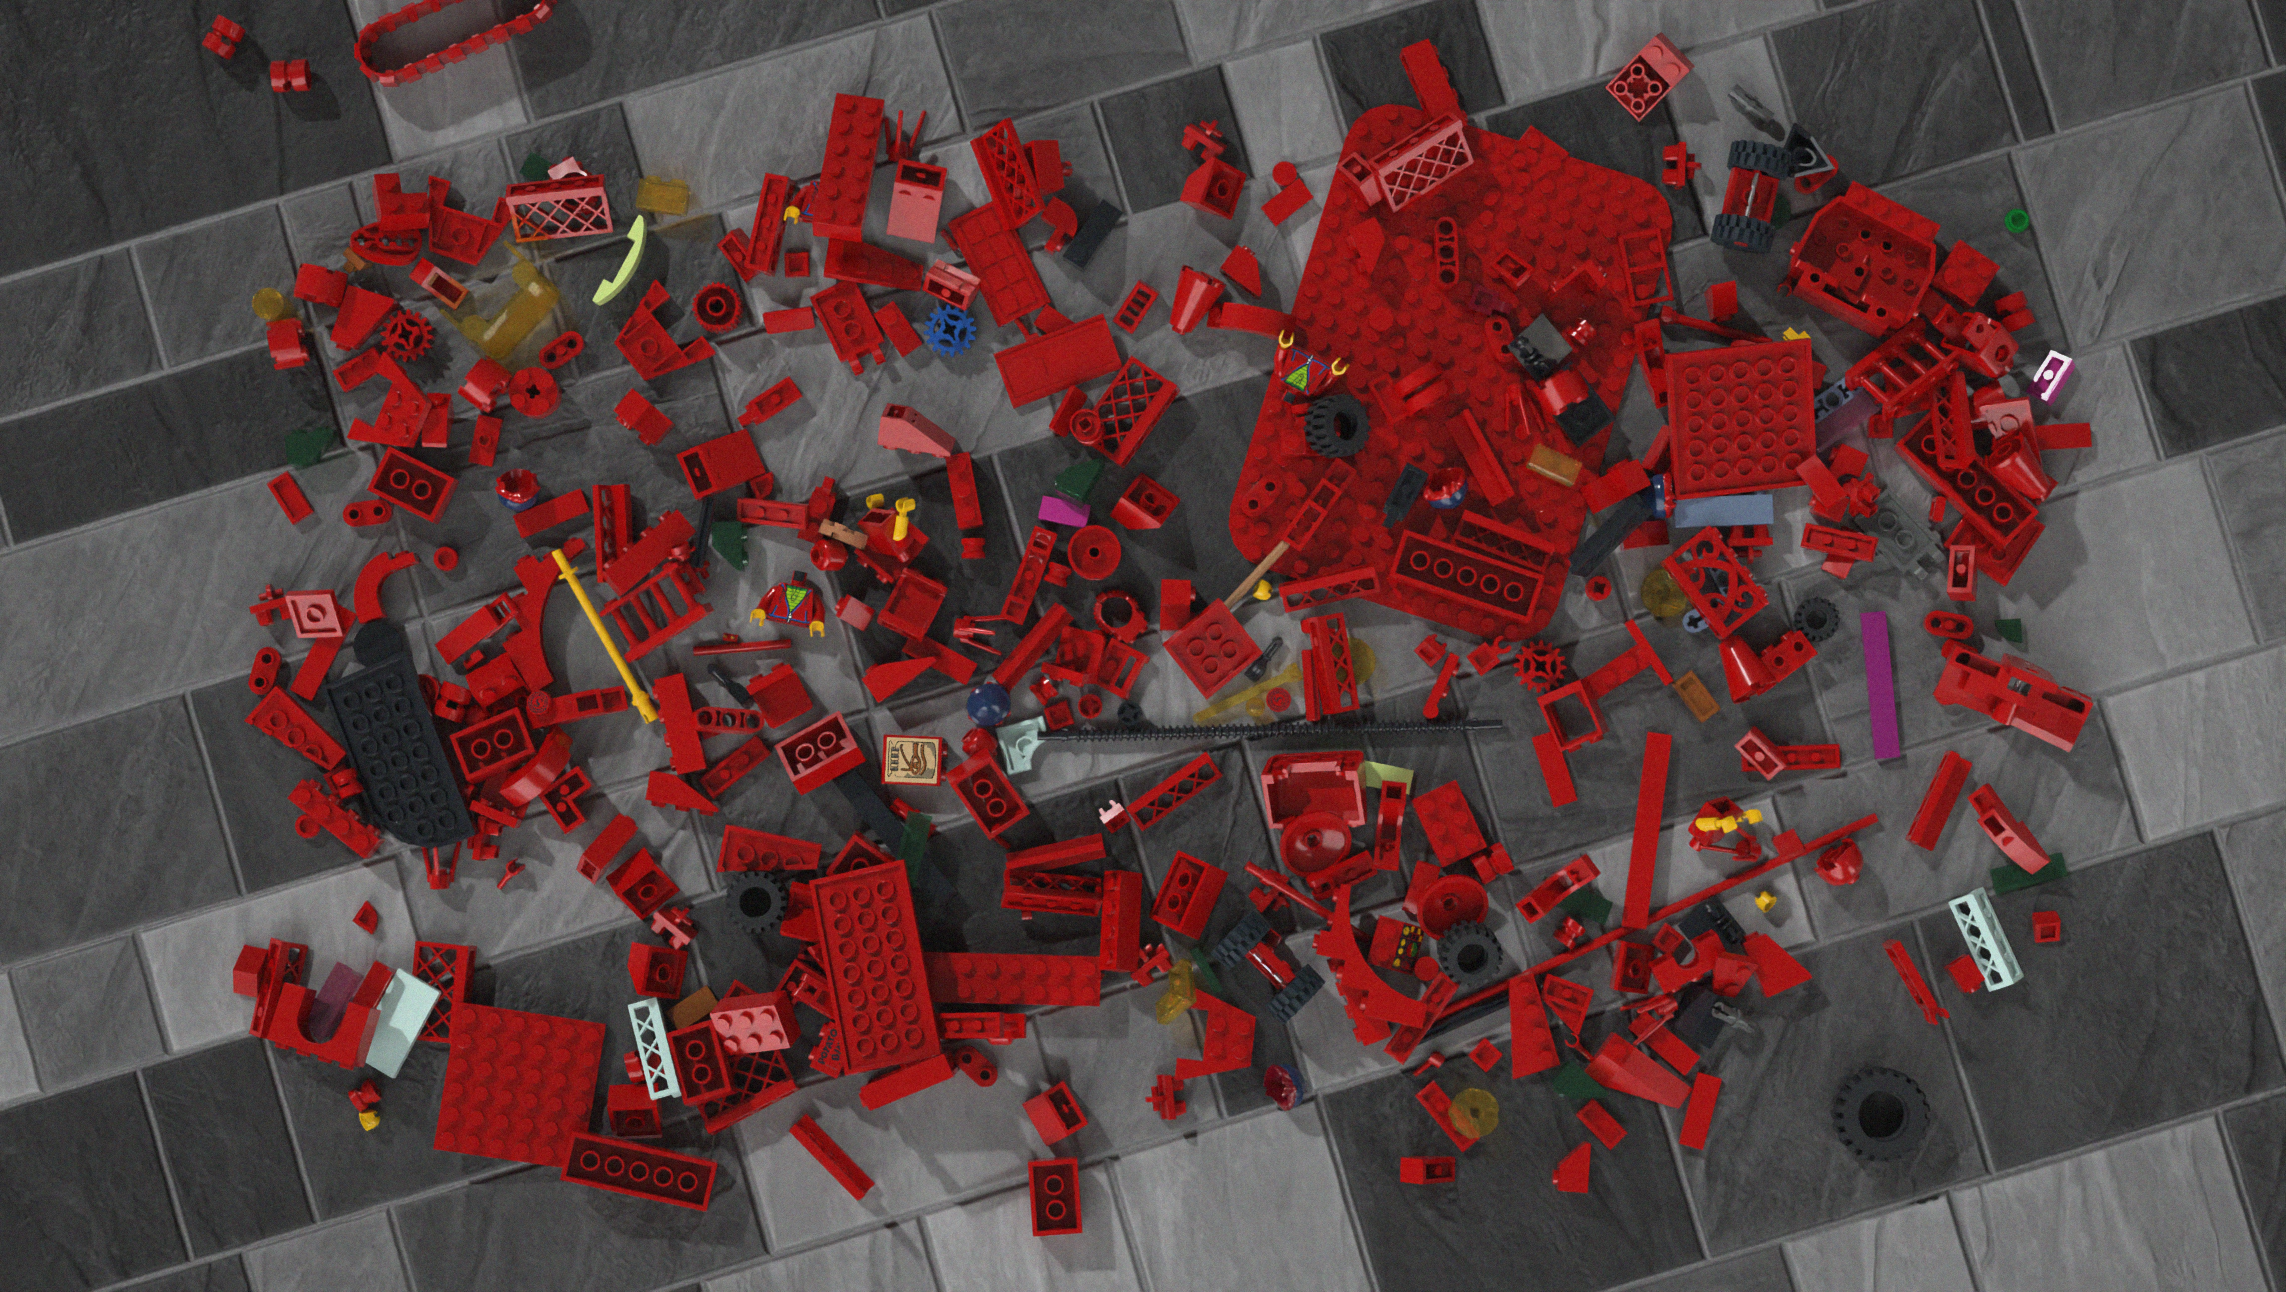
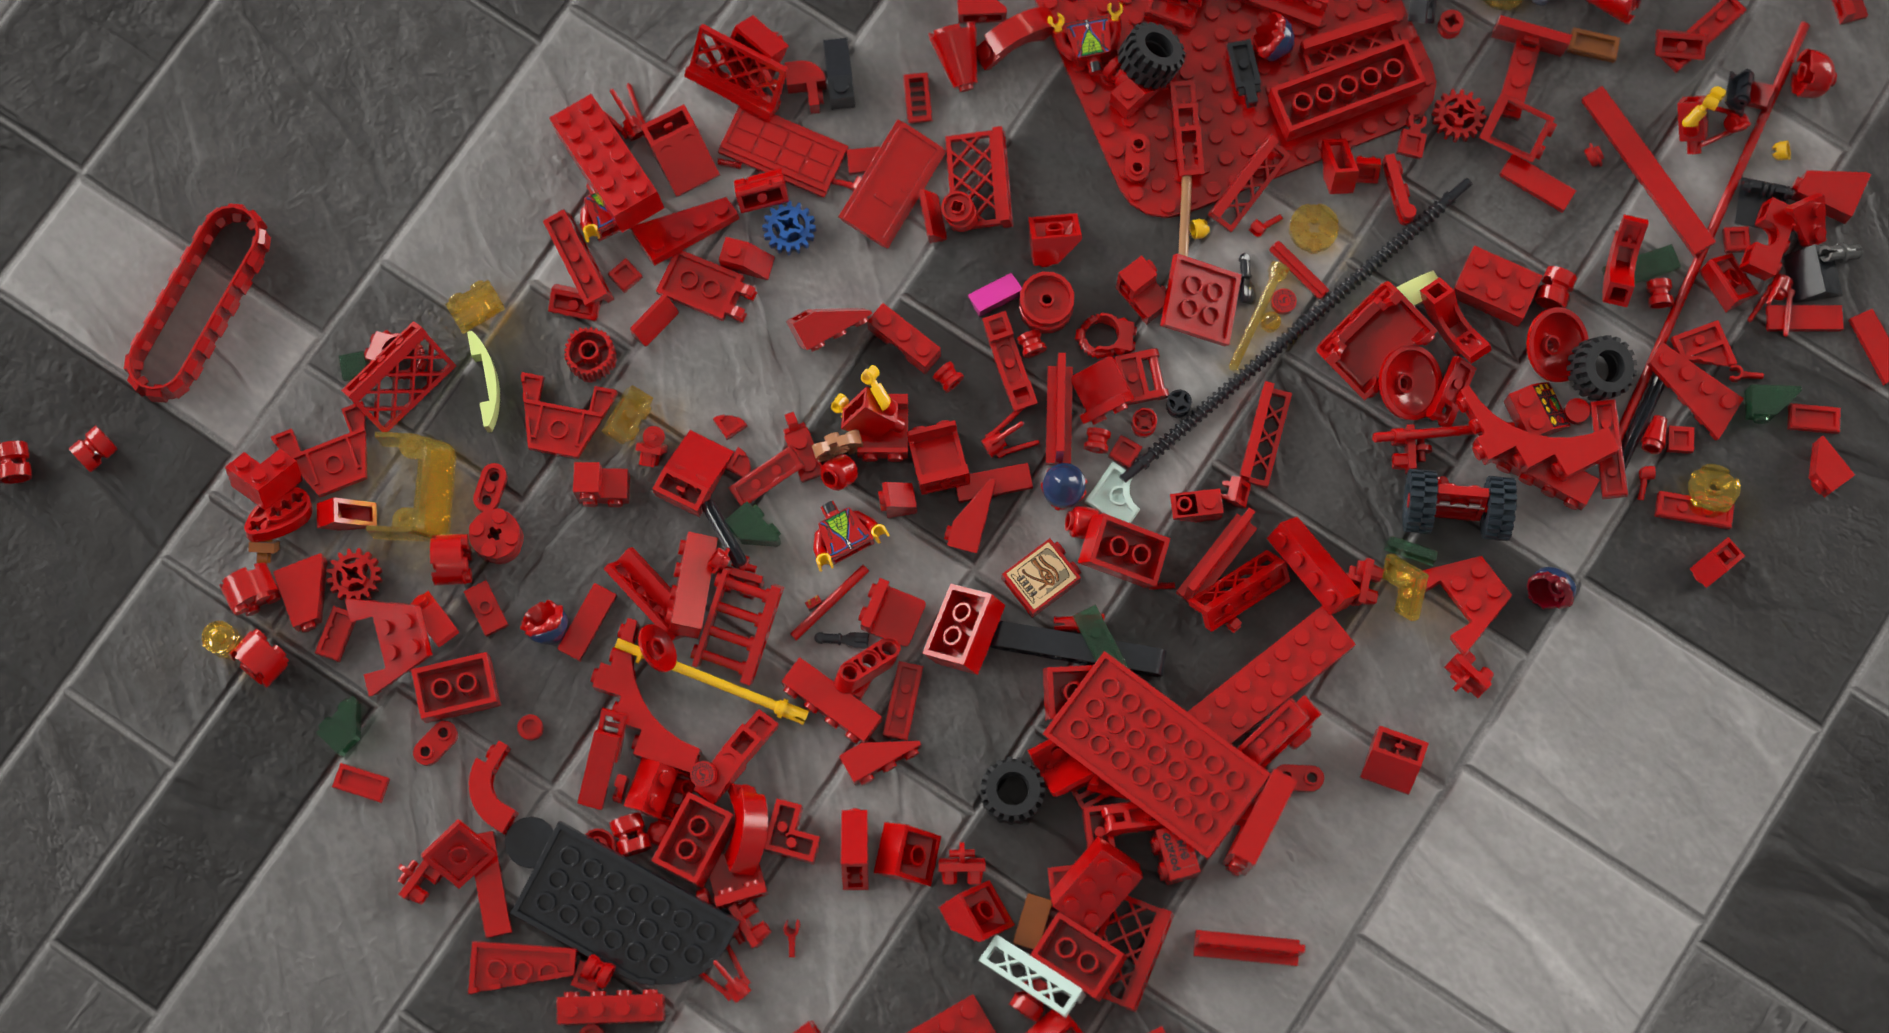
camera: 40 degrees left, 10 degrees down
red plate [248,647,282,695] -> none
red wing [716,823,823,872] -> none
red hinge [737,376,803,428] -> none
red brick [1028,1156,1083,1237] -> none
clear green slope [1053,458,1105,509] -> none
red slope [1148,850,1229,940] -> none
red fence [1307,612,1360,714] -> none
red slope [1402,860,1441,915] -> none
red wedge [1584,1032,1692,1109] -> none
none -> clear yellow brick [601,385,654,445]
none -> red hips [635,426,668,468]
none -> red dish [638,624,677,672]
none -> red tile [712,415,748,440]
none -> red slope [1170,488,1224,522]
none -> red slope [1322,138,1359,194]
none -> red plate [1583,143,1605,167]
none -> red cone [1640,415,1668,454]
none -> black hinge [1724,69,1755,117]

